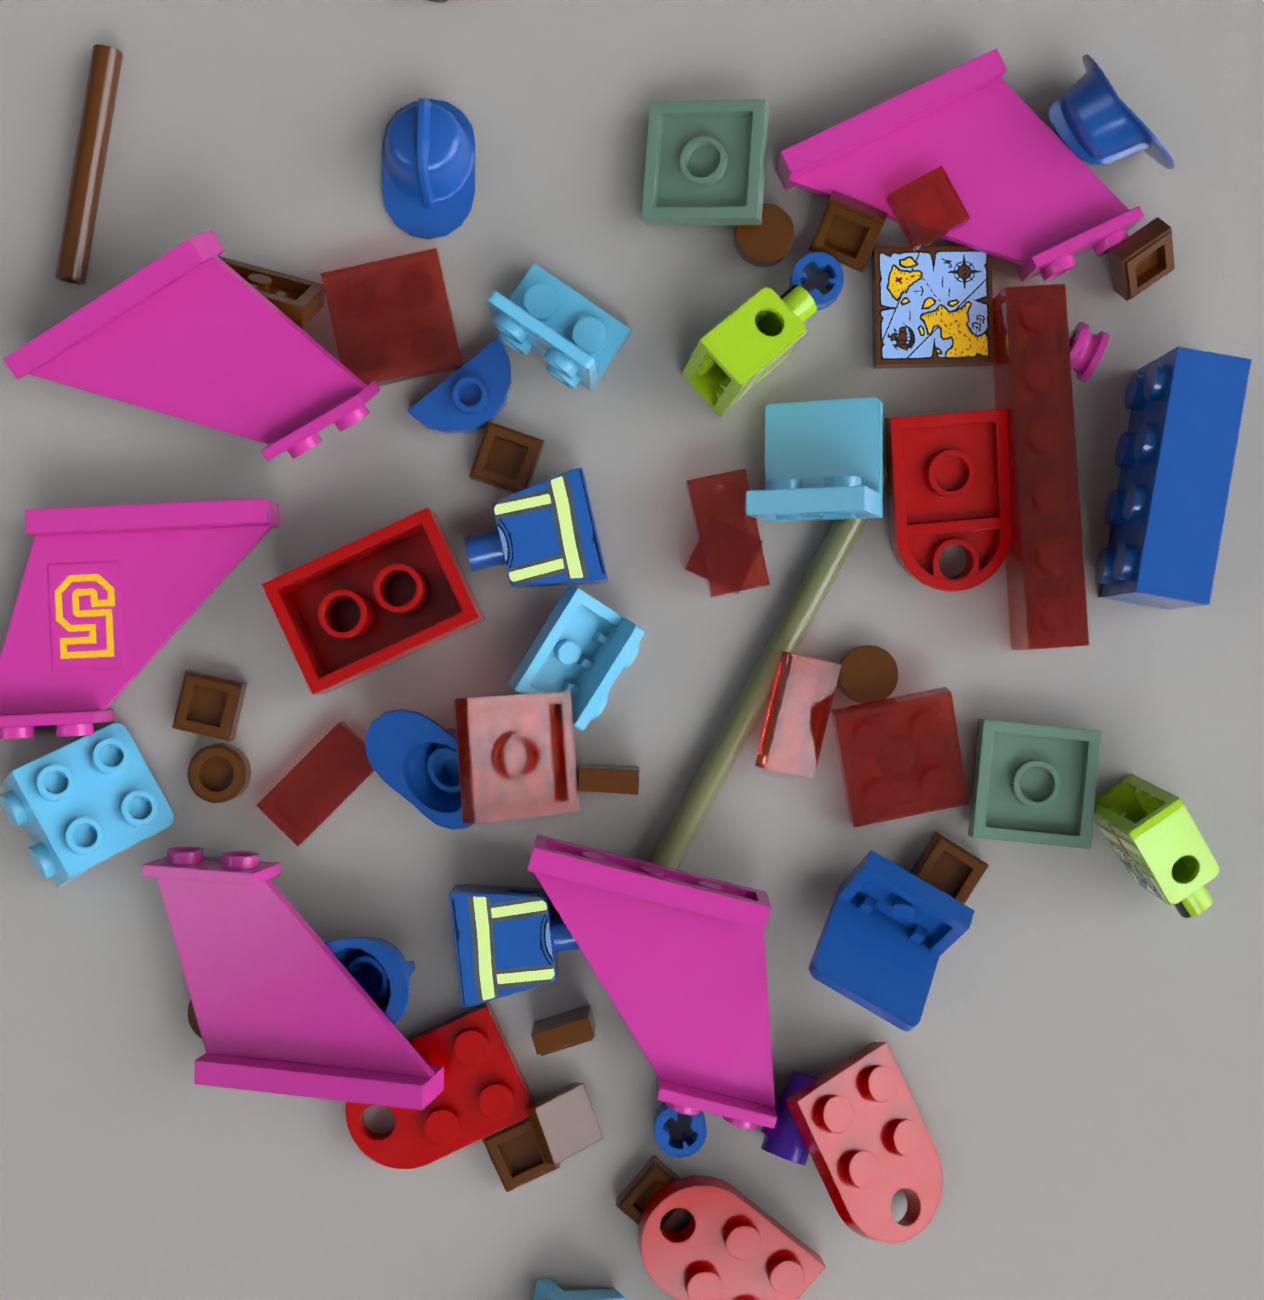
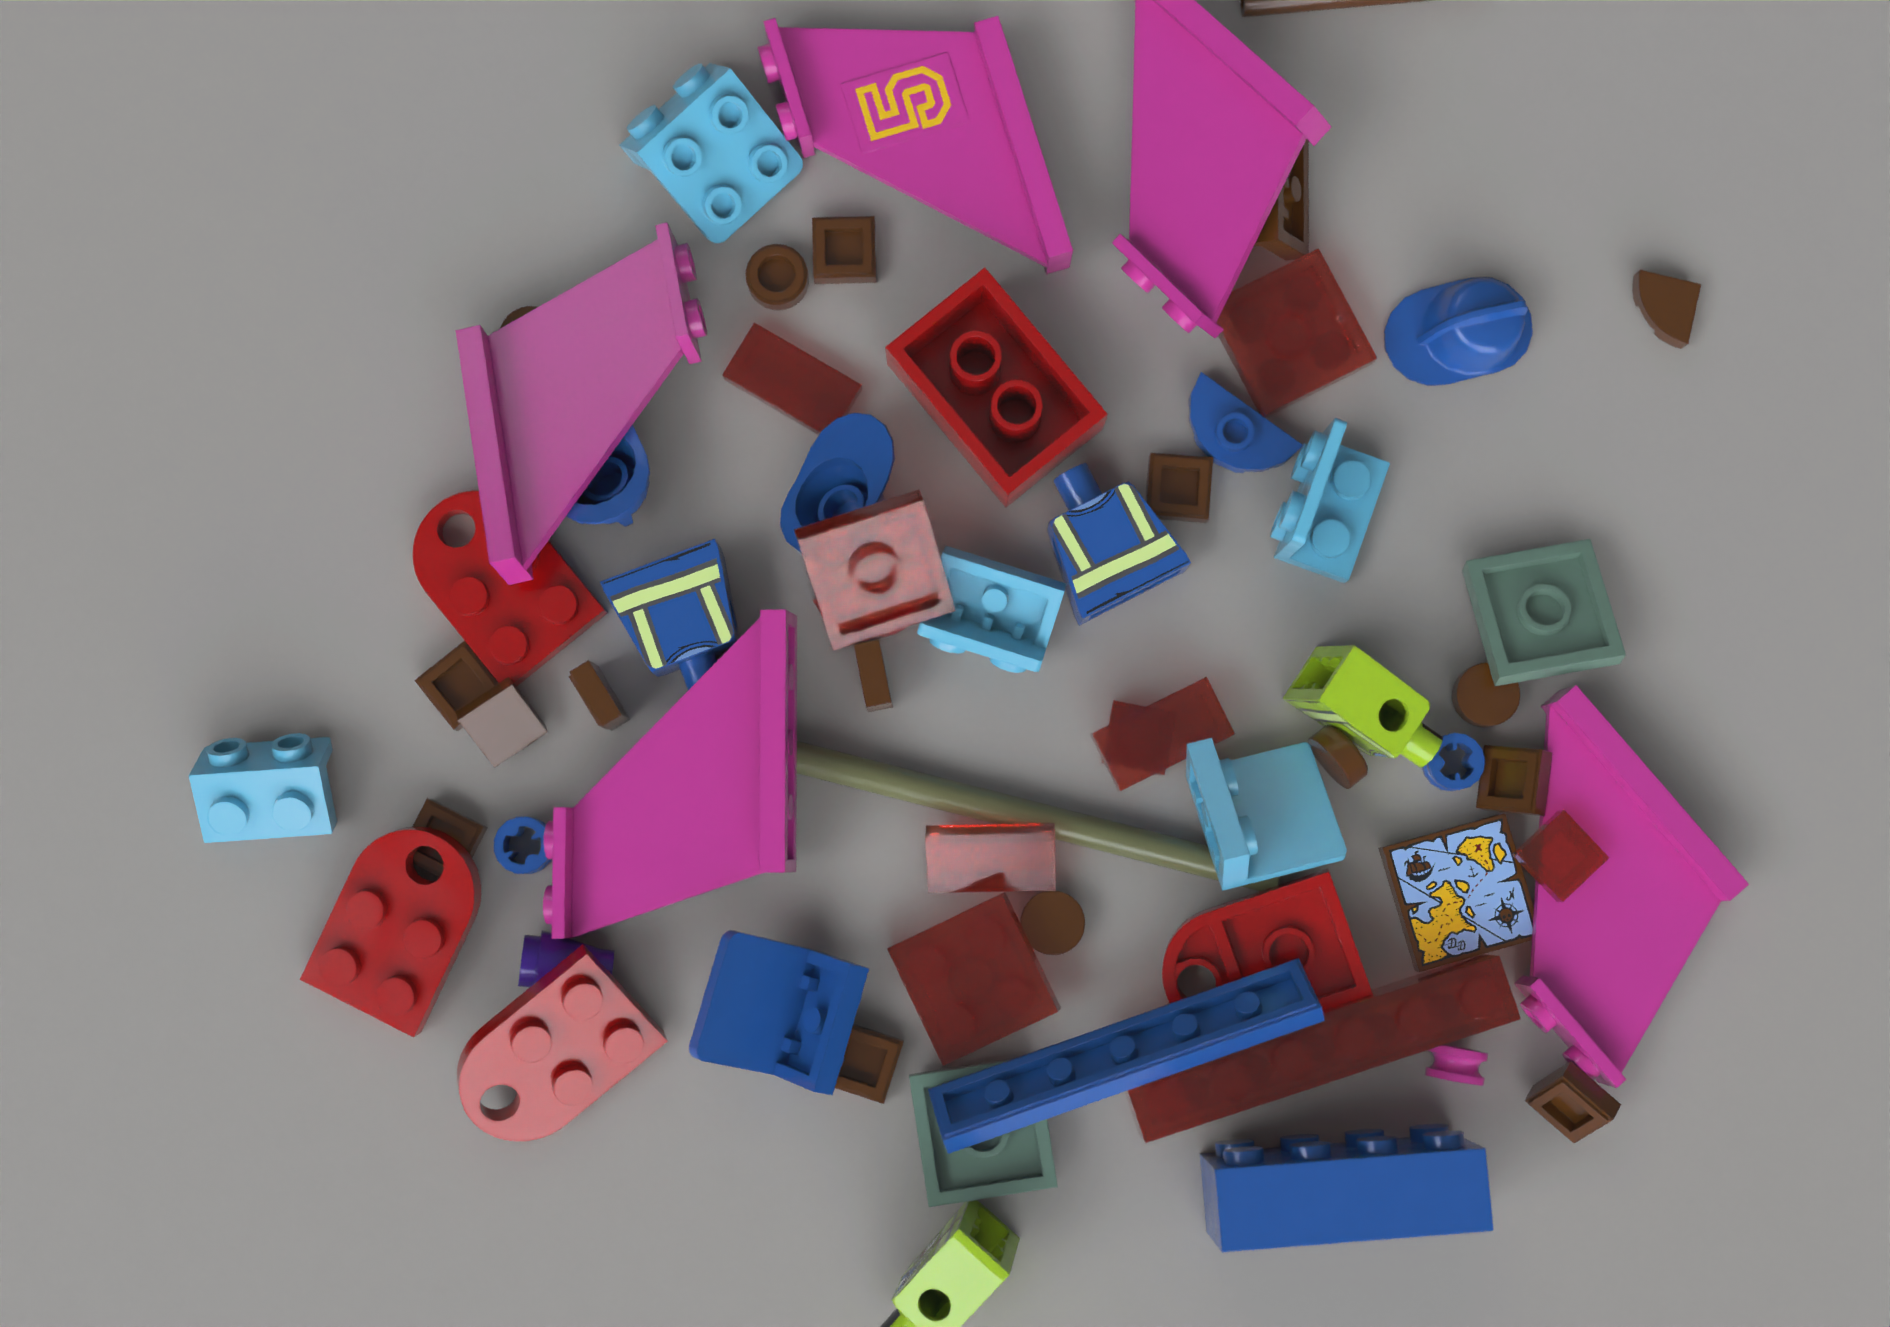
camera: 75 degrees right, 5 degrees down
blue piece [1048,54,1175,169] -> none
none -> blue tile [928,958,1325,1154]
none -> reddish brown tile [1308,725,1368,789]

